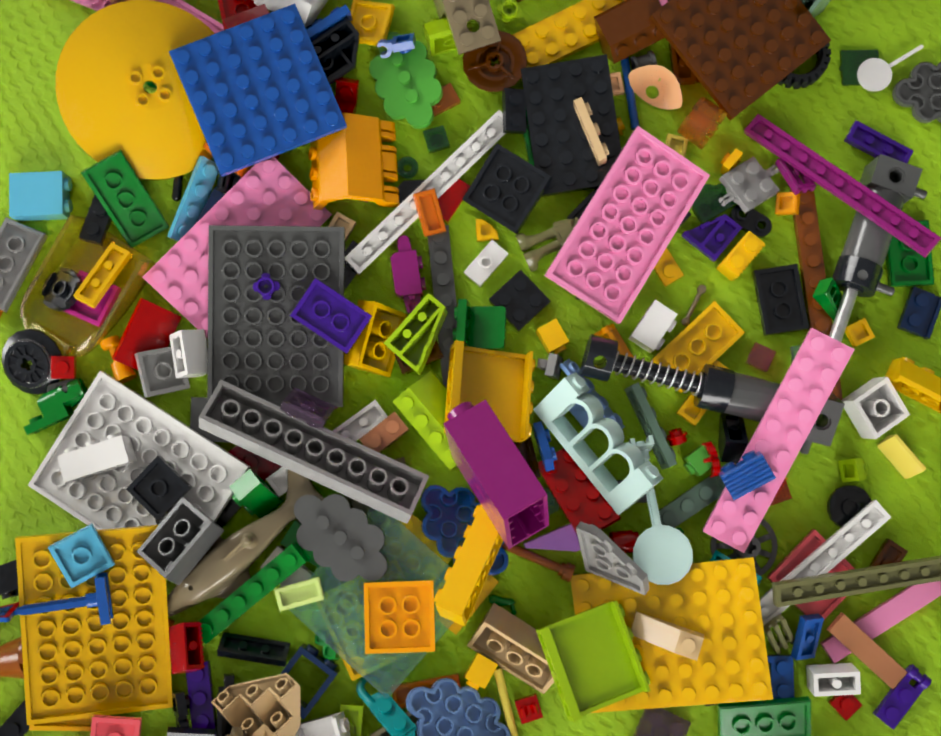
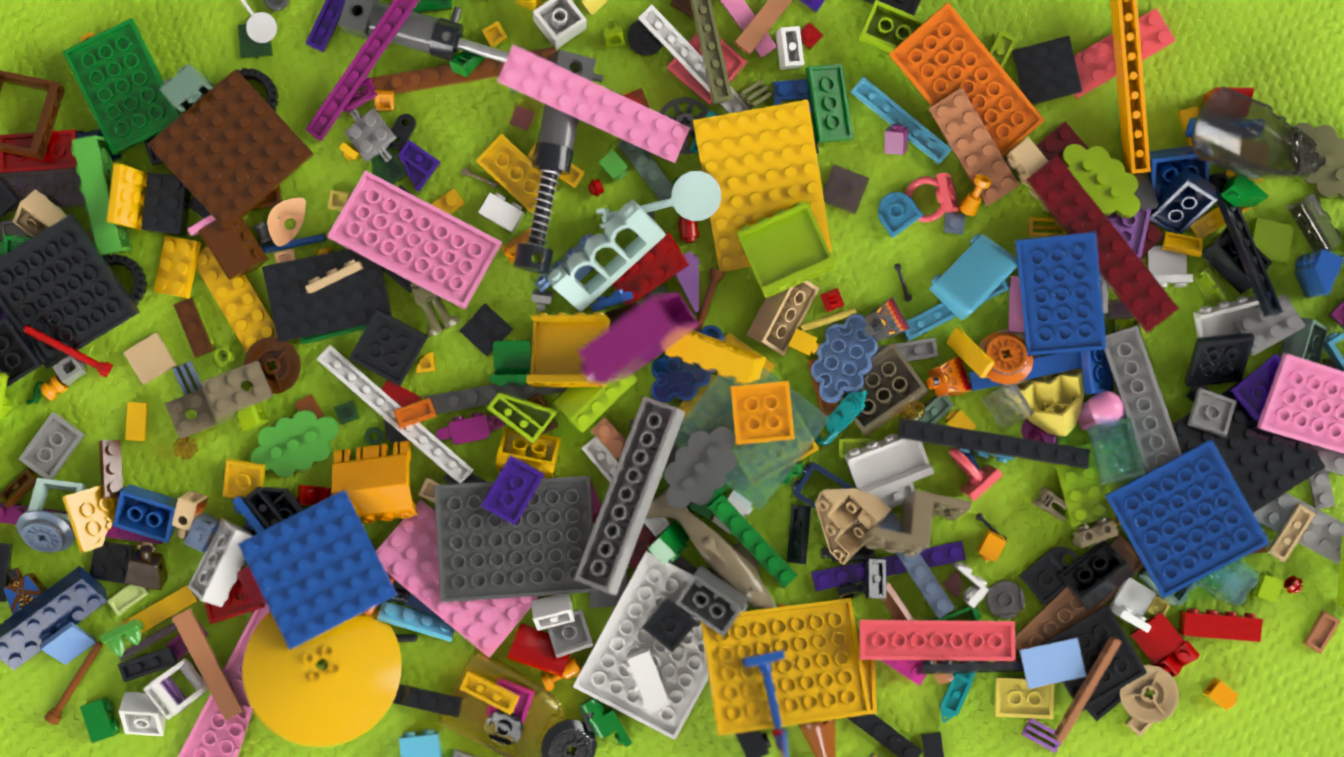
camera: 90 degrees left, 5 degrees up
medium azure tile [48,523,115,588] -> none
red plate [51,356,76,379] -> none
green tile [81,149,169,248] -> none
red brick [169,622,205,674] -> none
dark purple plate [253,273,280,300] -> none
yellowish green tile [274,576,325,612] -> none
clear purple plate [280,388,336,428] -> none
plate [377,33,416,58] -> none
white plate [464,240,509,287] -> none
green piece [489,594,517,615] -> none
black plate [502,88,526,134] -> none
yellow brick [536,318,569,355] -> none
light grey plate [576,521,650,595] -> none
sand green plate [624,382,677,470] -> none
tan slope [631,612,704,661] -> none
clear orange brick [677,96,728,150] -> none
red piece [701,441,721,478] -> none
yellow brick [716,231,765,281] -> none
black slope [718,413,749,463] -> none
blue brick [718,450,776,500] -> none
black plate [752,264,809,336] -> none
blue plate [791,613,824,660] -> none

